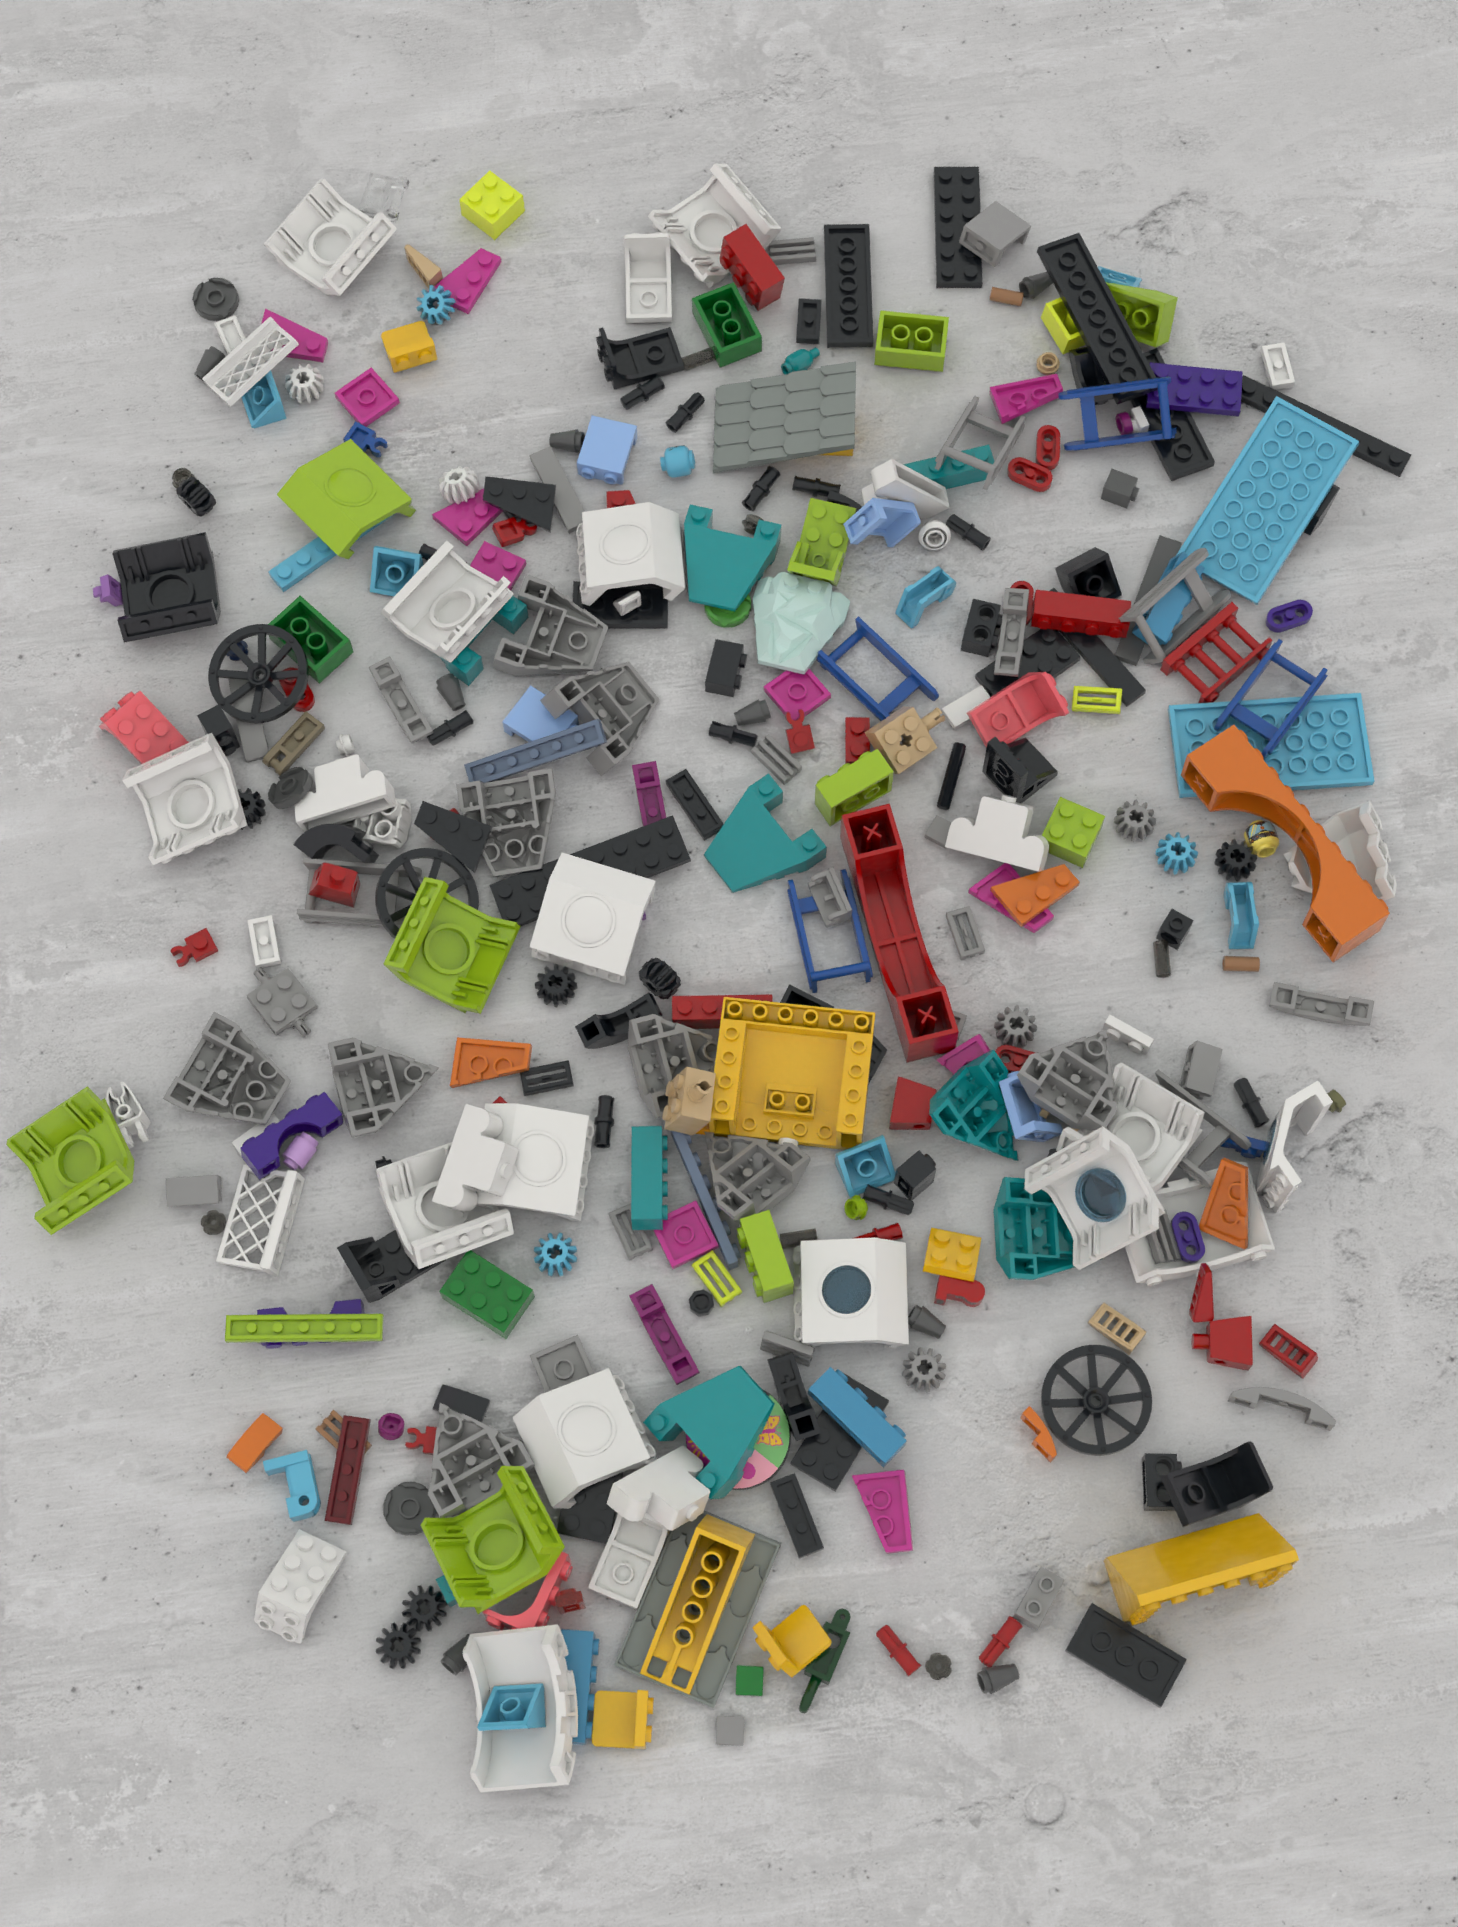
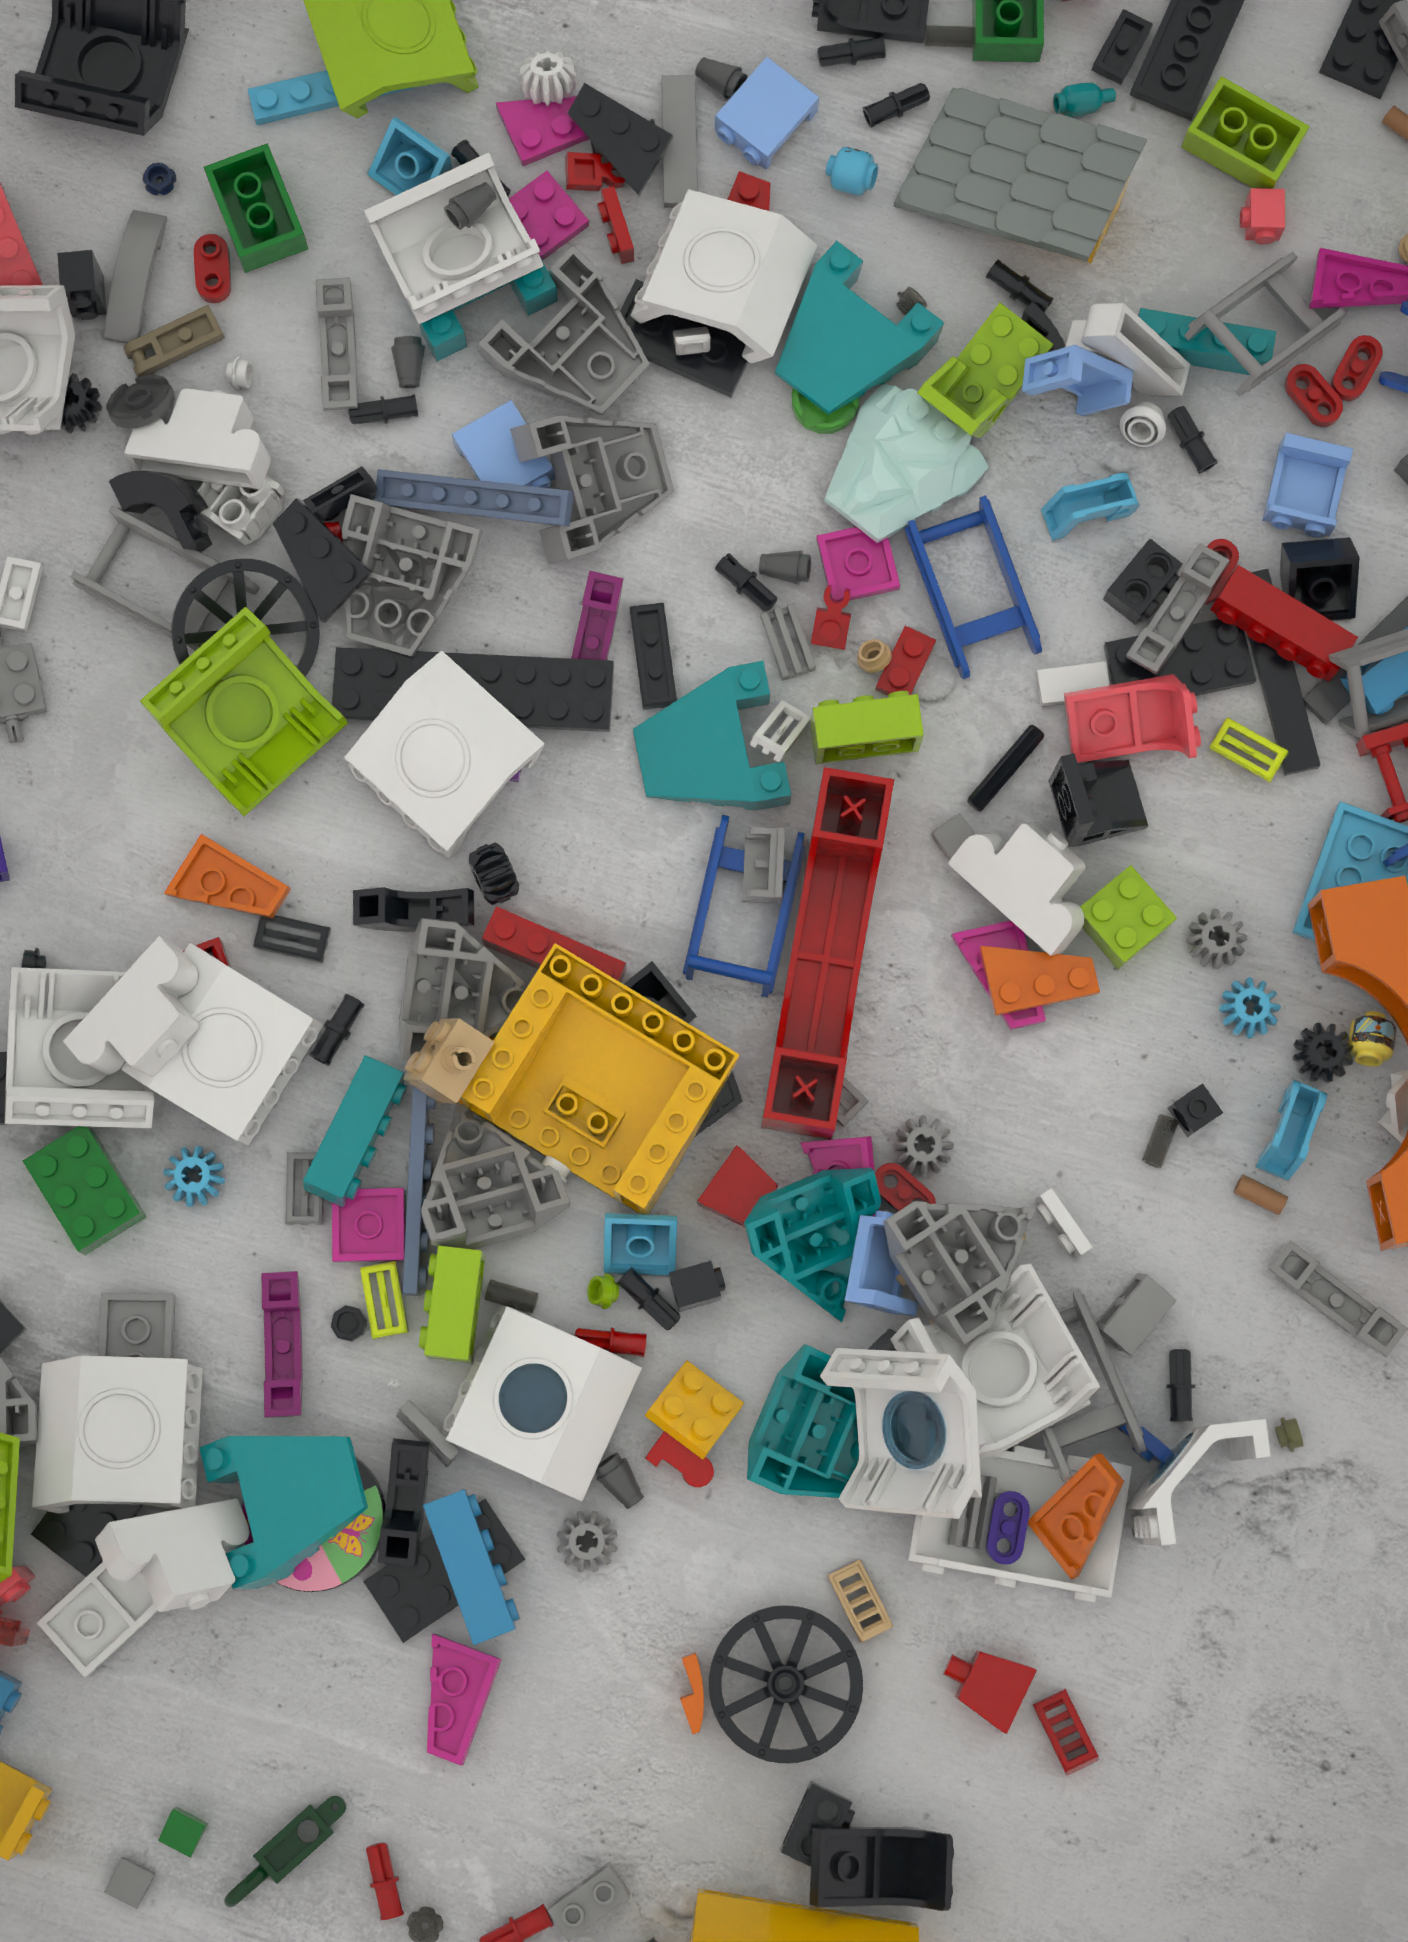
camera: 20 degrees right, 10 degrees up
medium lavender tile [93,574,123,607] -> none
black wheel [208,624,309,723] -> none
red torso [308,862,360,908] -> none
light grey wedge [328,1037,439,1138] -> none
black gear [535,964,577,1008] -> none
piece [614,1510,781,1708] -> none
black brick [705,639,747,697] -> none
black pin [742,466,780,511] -> none
yellow bracket [752,1605,832,1678] -> none
black plate [770,1473,824,1559] -> none
tan brick [865,706,945,774] -> none
light grey tile [946,906,985,960] -> none
red slope [1189,1263,1214,1322] -> none
light grey slope [1228,1387,1336,1431] -> none
none -> black plate [303,466,378,522]
none -> dark grey cone [444,182,497,230]
none -> red plate [597,186,634,264]
none -> white tile [749,700,811,763]
none -> tan plate [857,639,892,673]
none -> coral brick [1239,188,1285,244]
none -> light blue panel [1262,433,1353,538]

